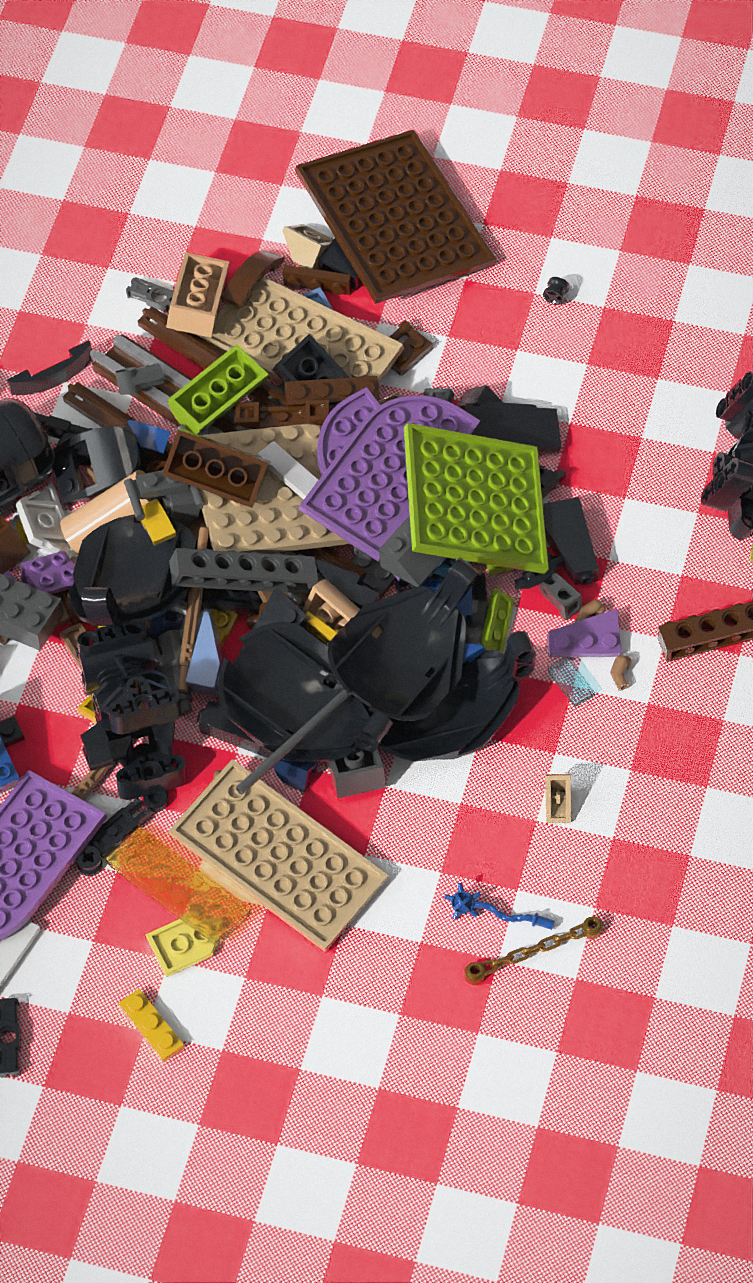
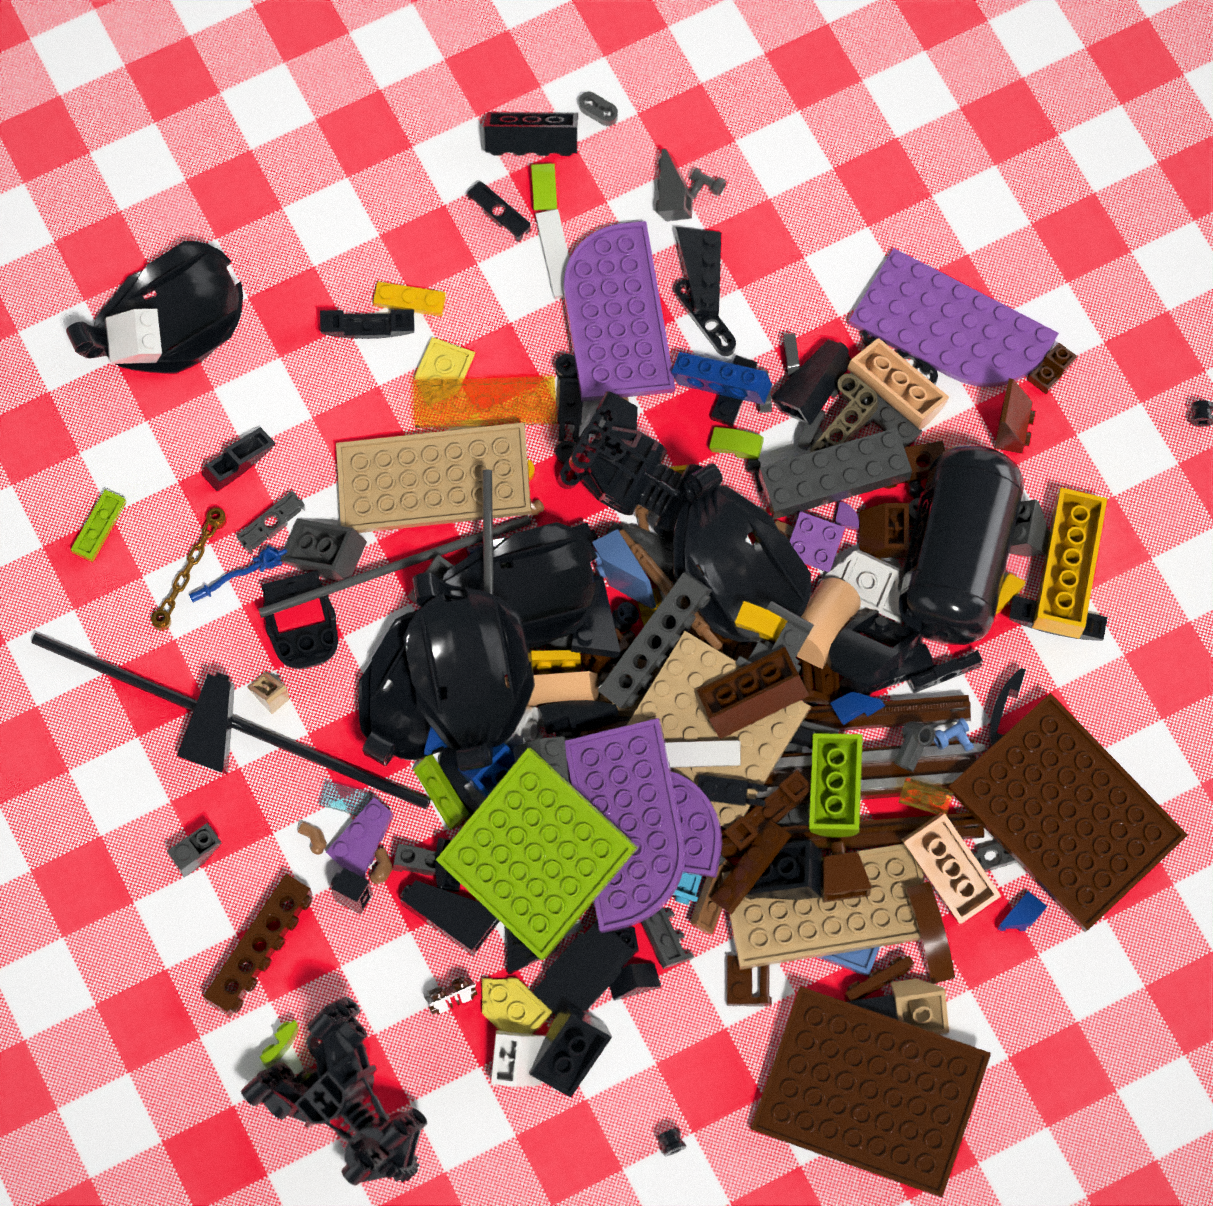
camera: 135 degrees right, 10 degrees up
none -> black piece [31,633,431,810]
none -> black windscreen [66,241,243,374]
none -> lime plate [71,489,127,562]
none -> white slope [105,309,162,364]
none -> dark grey slope [167,823,222,878]
none -> black slope [177,672,235,775]
none -> slope [202,427,276,492]
none -> dark grey piece [237,491,306,554]
none -> dark grey piece [258,516,531,618]
none -> black slope [261,570,338,670]
none -> dark grey slope [281,519,367,581]
none -> black slope [320,310,415,339]
none -> black brick [330,868,373,915]
none -> reddish brown hinge [424,976,478,1015]
none -> light yellow tile [482,978,553,1034]
none -> white slope [491,1030,546,1087]
none -> black slope [529,1003,612,1098]
none -> black wheel [612,602,639,632]
none -> black hinge [698,775,768,807]
none -> lime slope [709,427,764,459]
none -> black hand [747,459,763,492]
none -> reddish brown torso [822,842,871,903]
none -> clear yellow plate [899,777,954,815]
none -> medium blue piece [934,718,974,752]
none -> reddish brown plate [947,693,1188,933]
none -> blue slope [998,892,1048,931]

